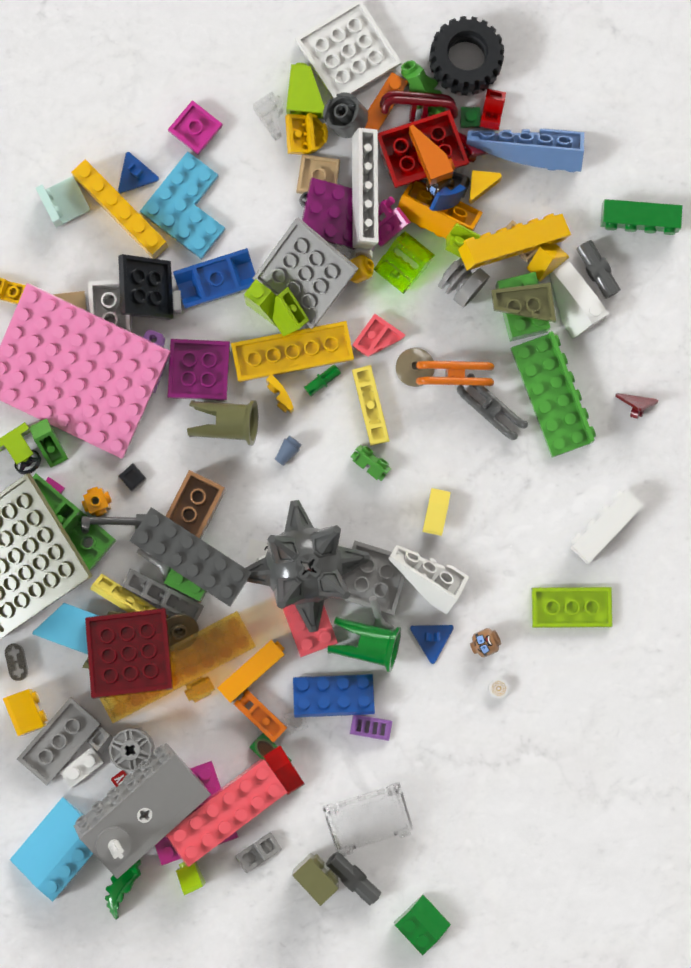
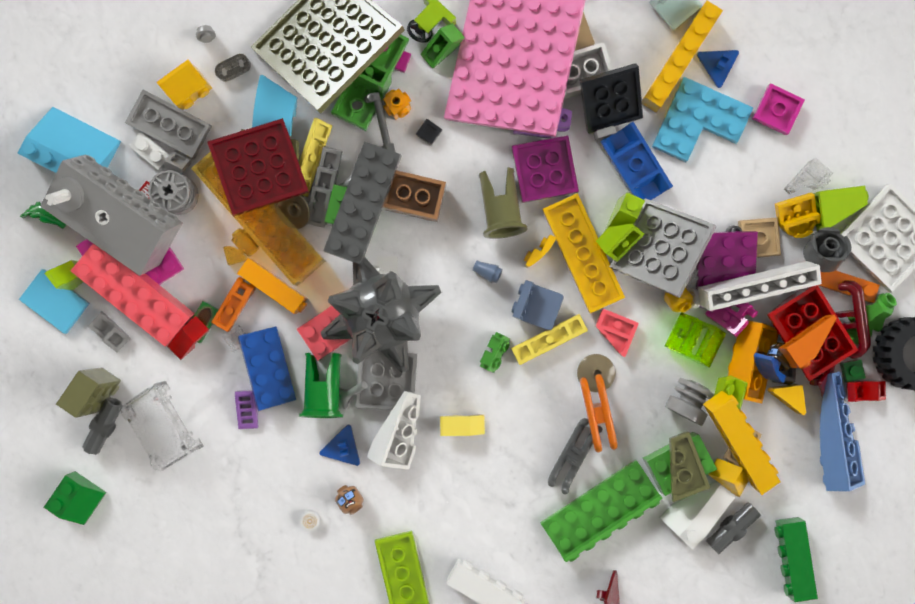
camera: 85 degrees right, 5 degrees up
green axle [304,365,341,397] -> none
none -> medium azure tile [19,269,90,334]
none -> clear yellow tile [223,246,247,266]
none -> sand blue bracket [511,280,564,330]

